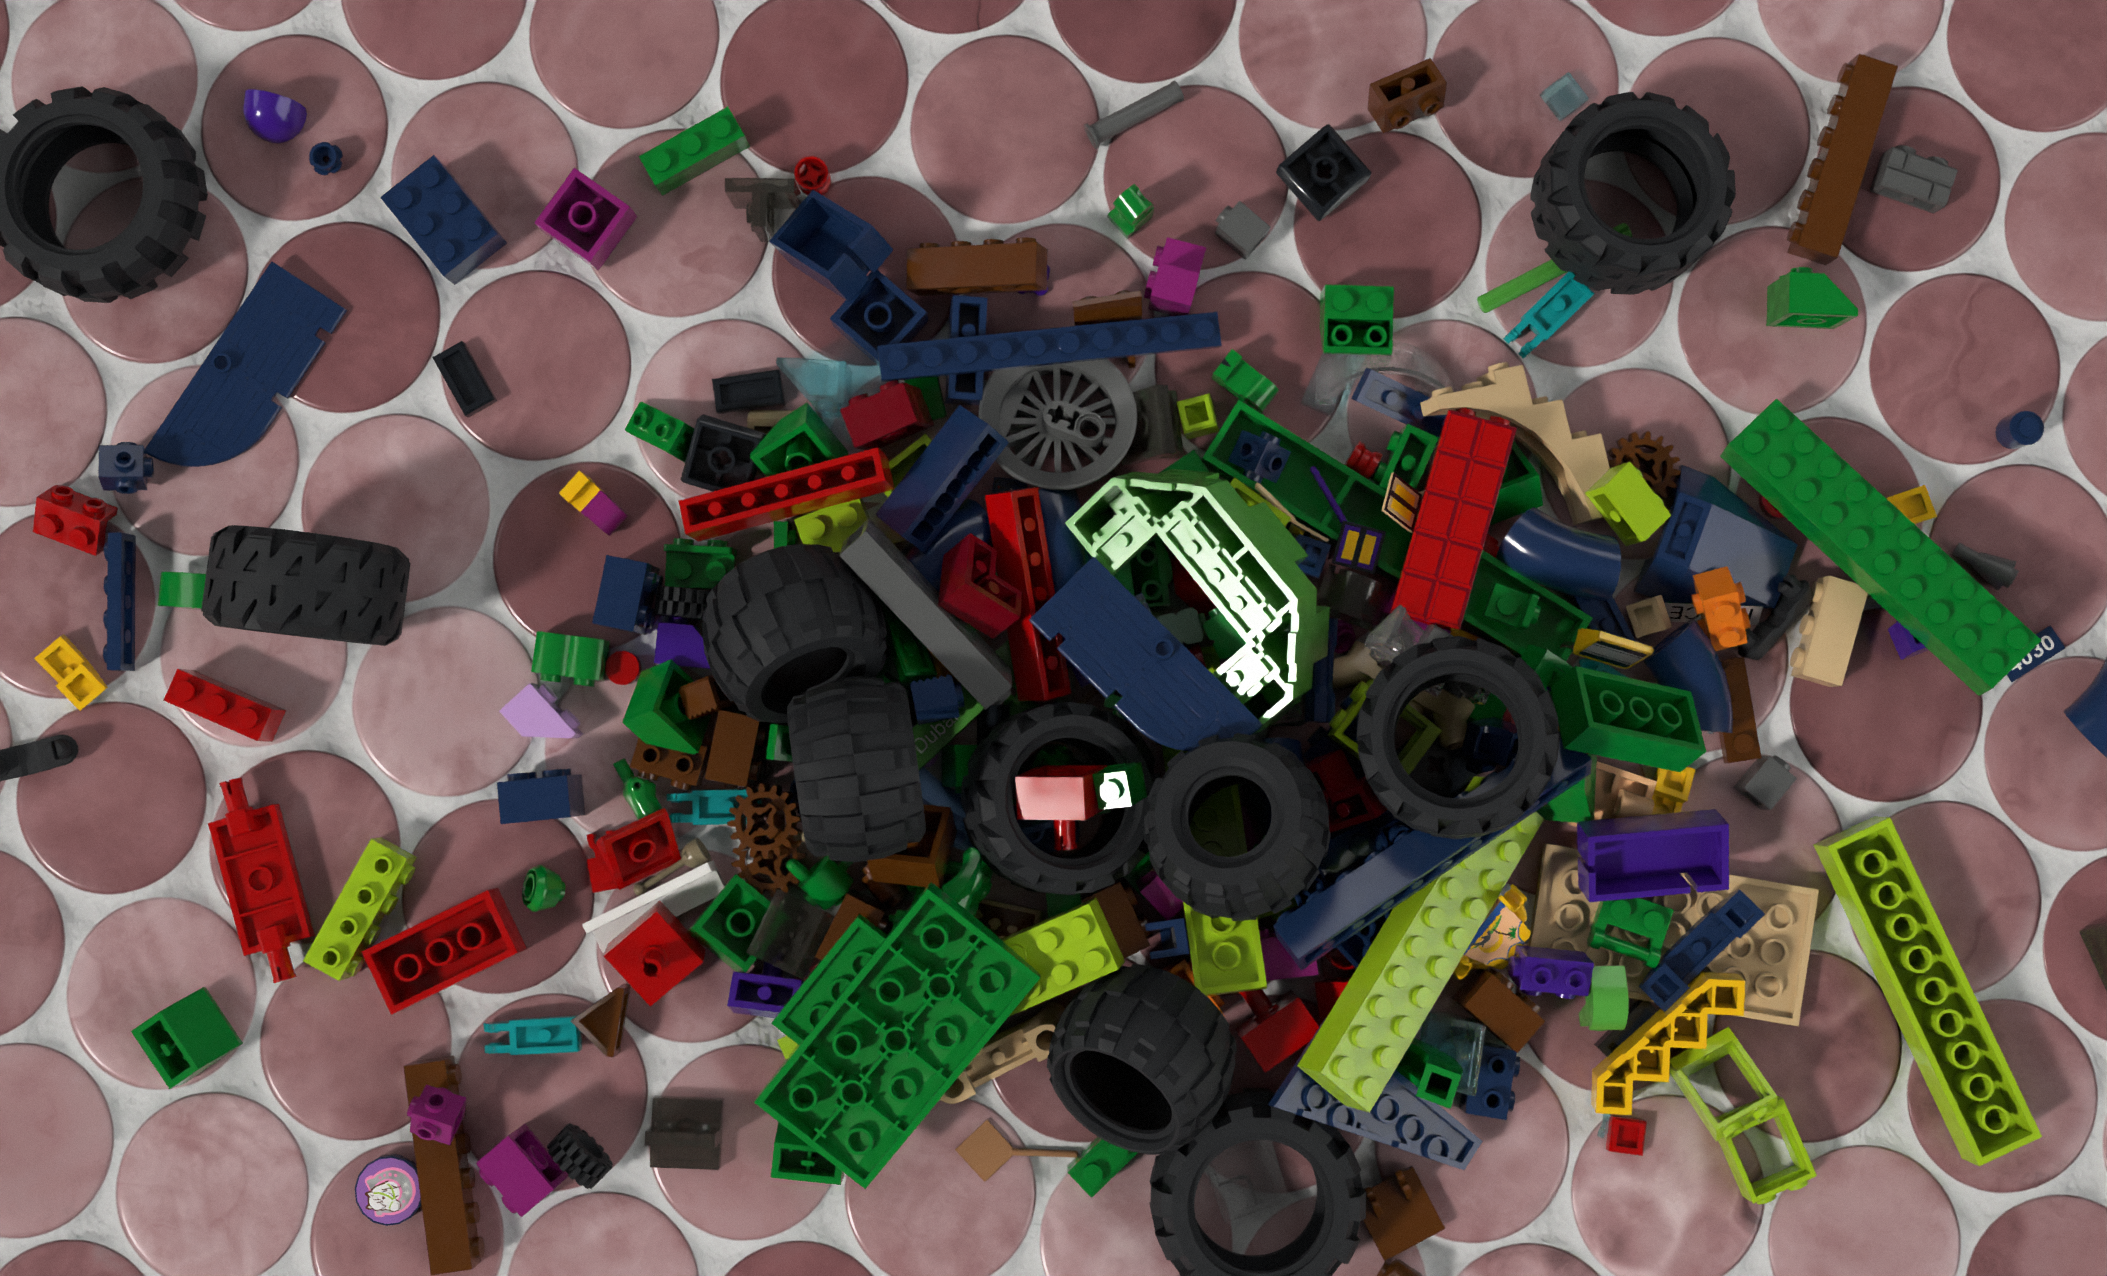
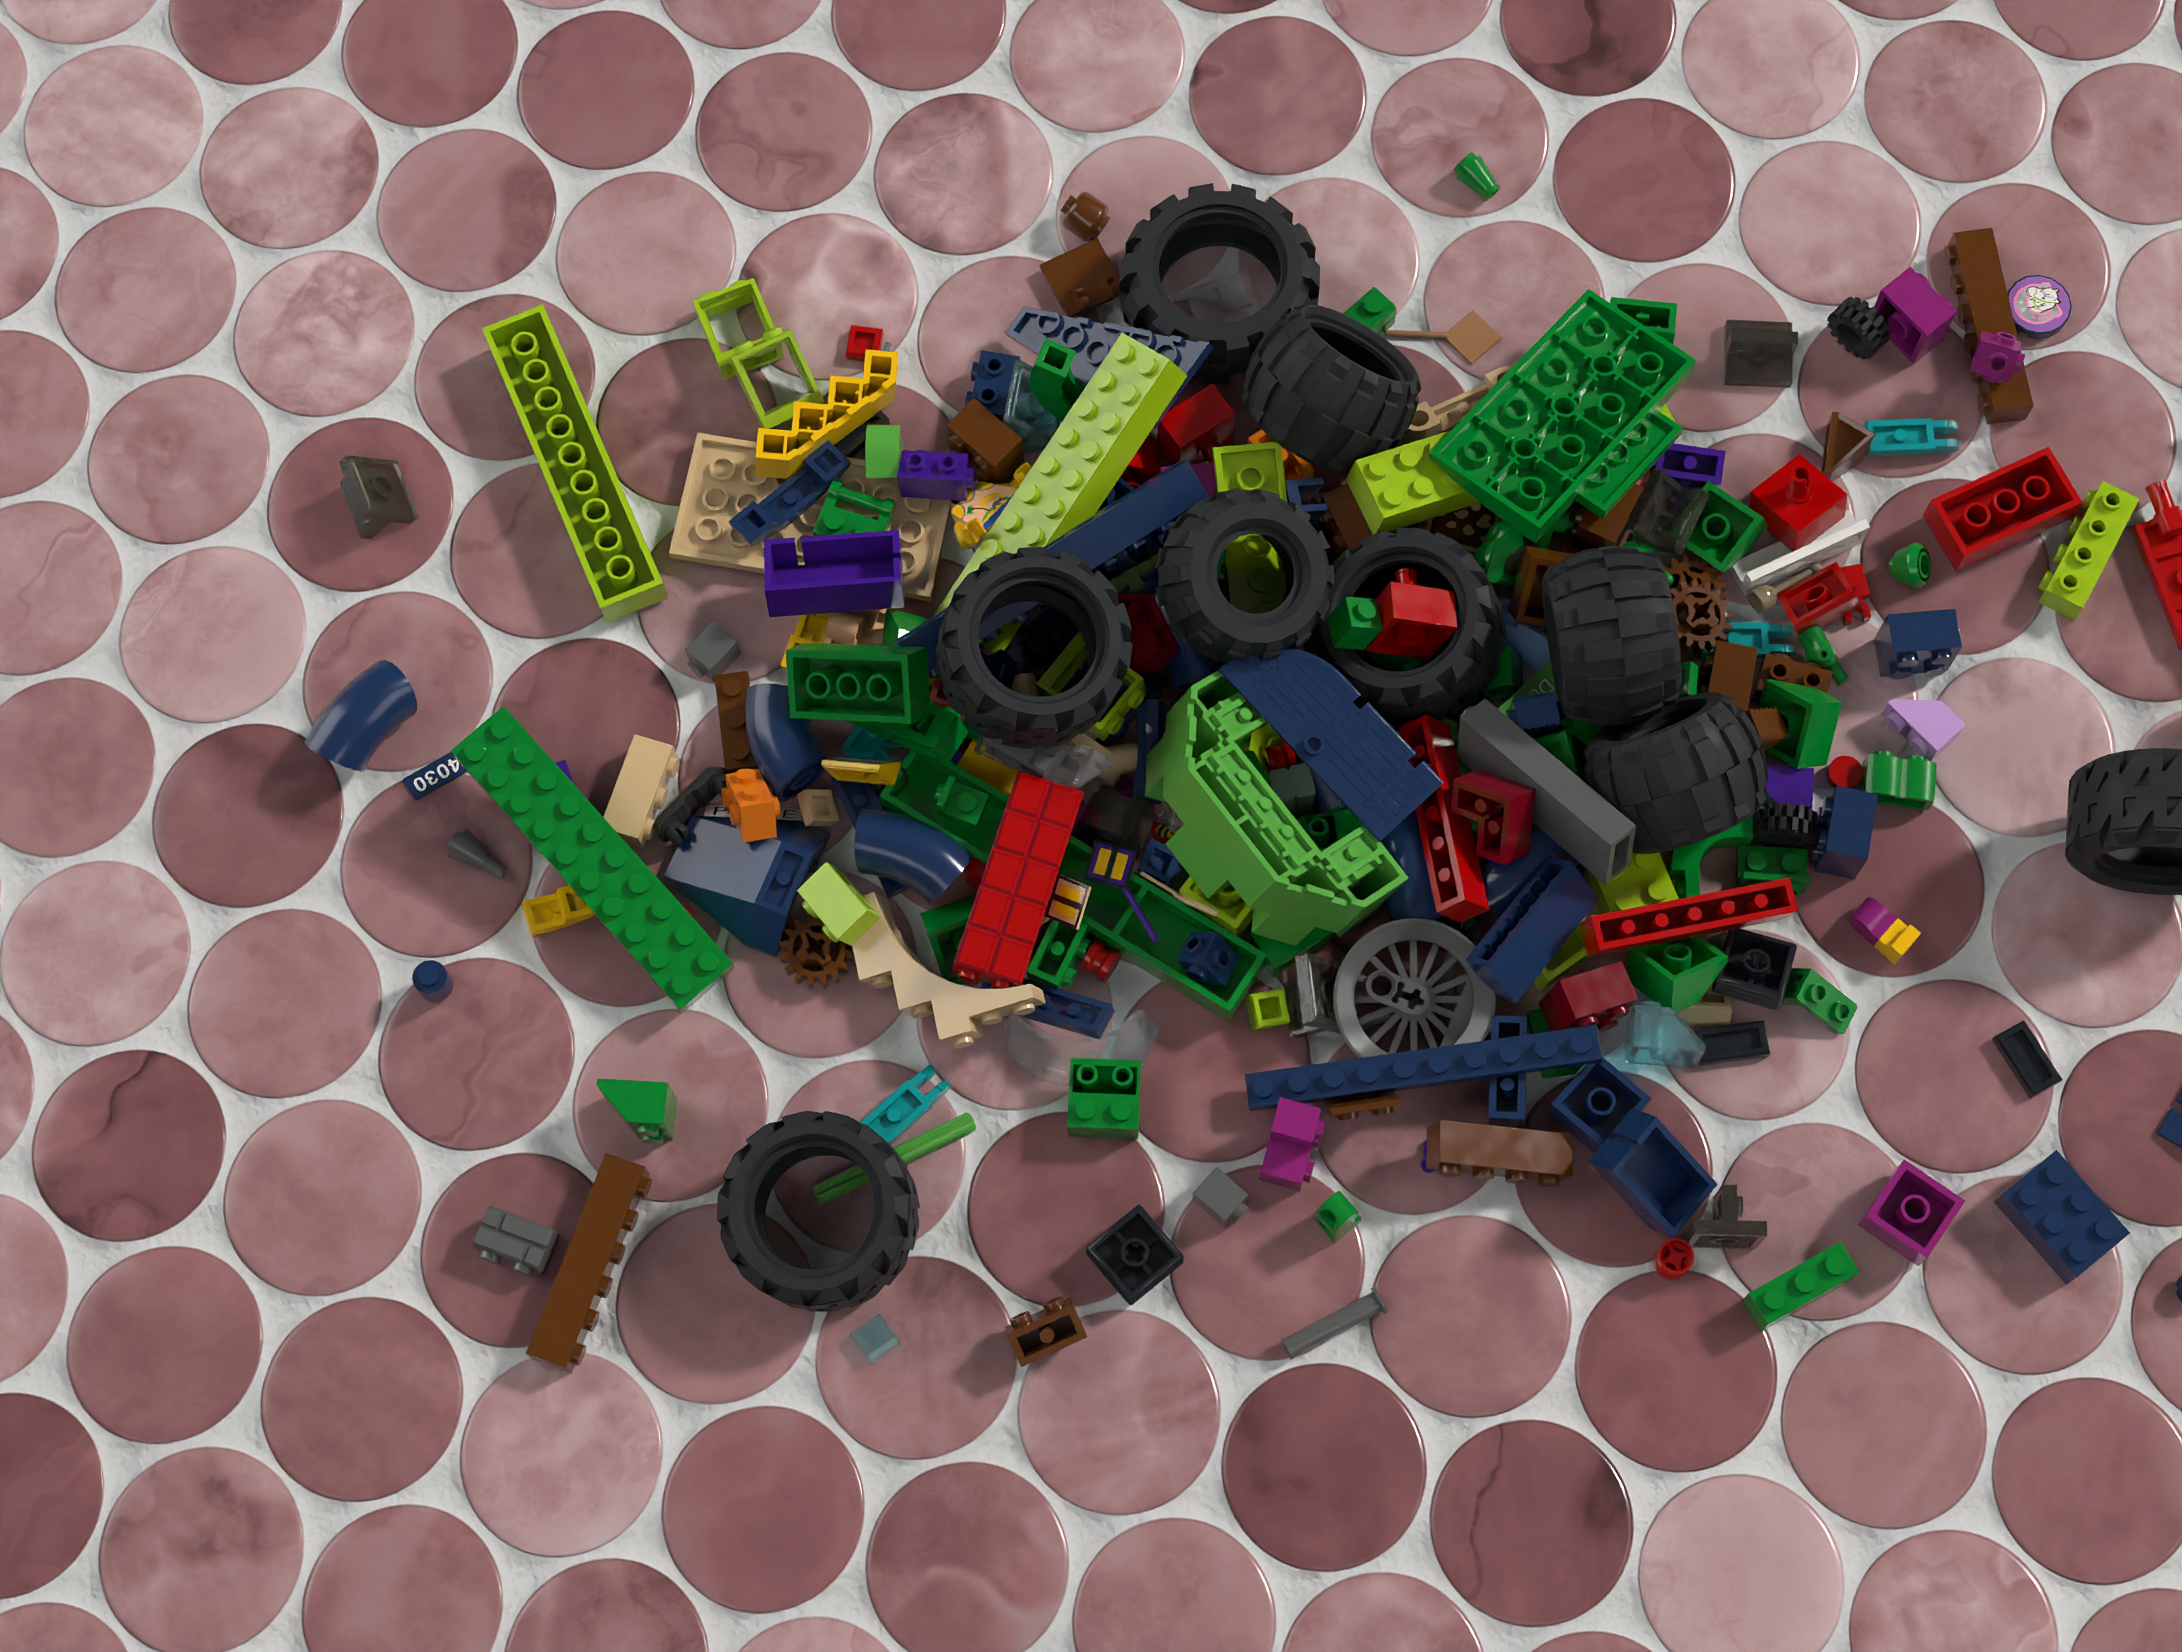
camera: 175 degrees left, 15 degrees down
green leg [1211,349,1279,413] -> none

